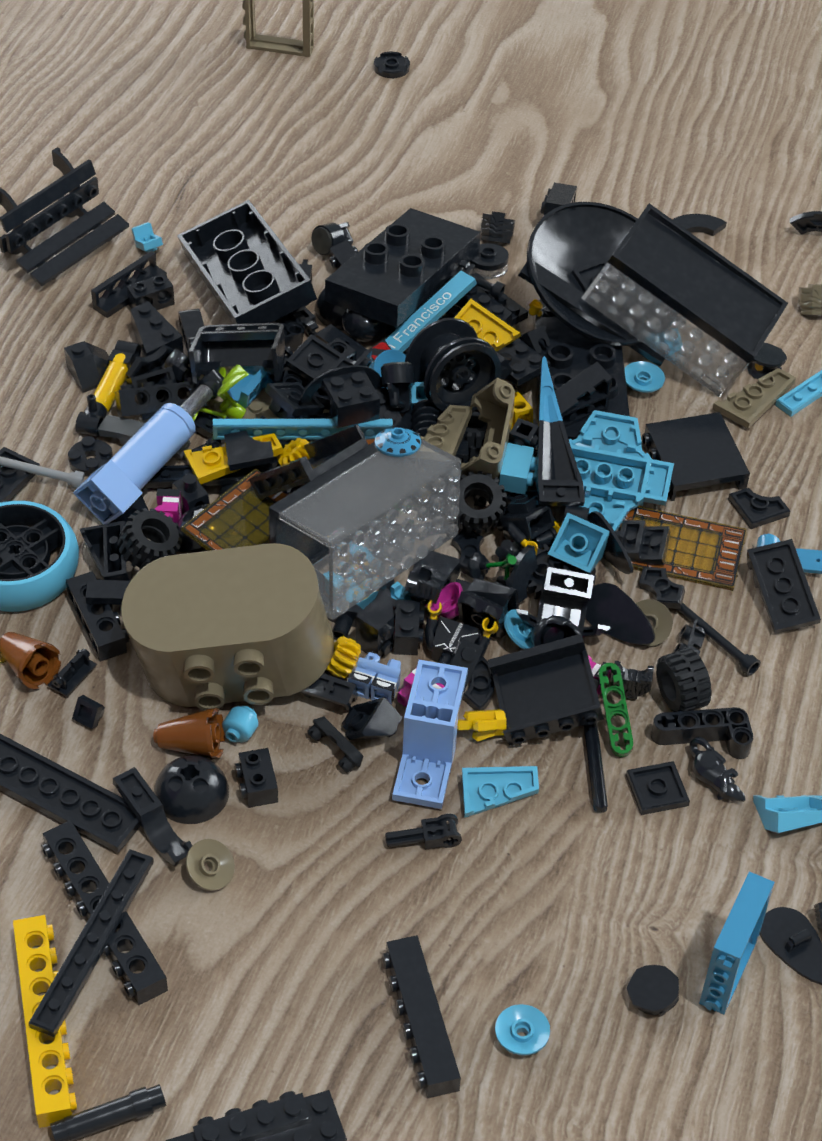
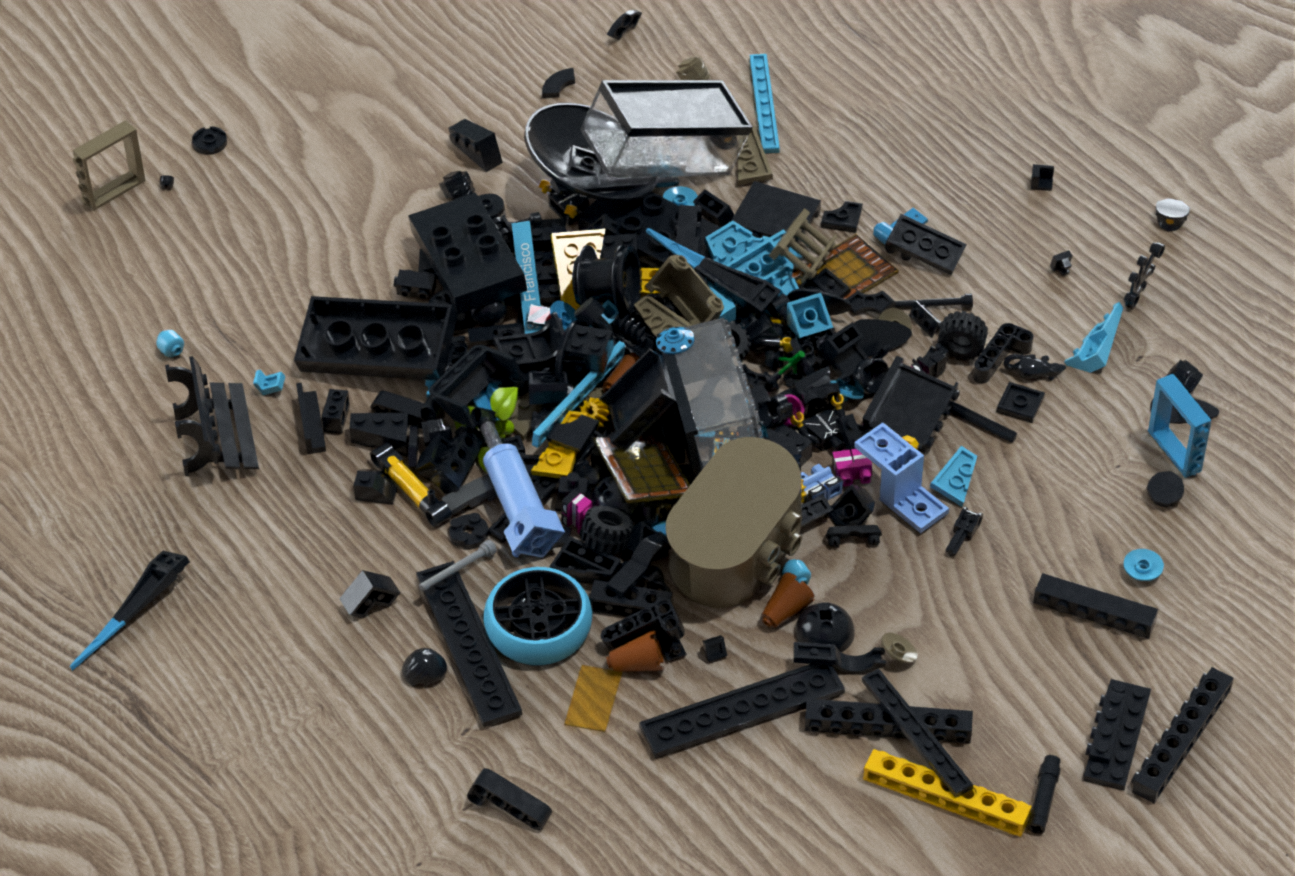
camera: 50 degrees left, 0 degrees up
black brick [235,748,278,808] -> none
piece [311,222,353,256] -> none
green beam [599,663,633,757] -> none
none -> medium azure head [156,330,184,357]
none -> black hinge [160,175,174,189]
none -> black beam [600,600,685,651]
none -> black brick [693,189,734,227]
none -> dark tan fence [769,208,838,283]

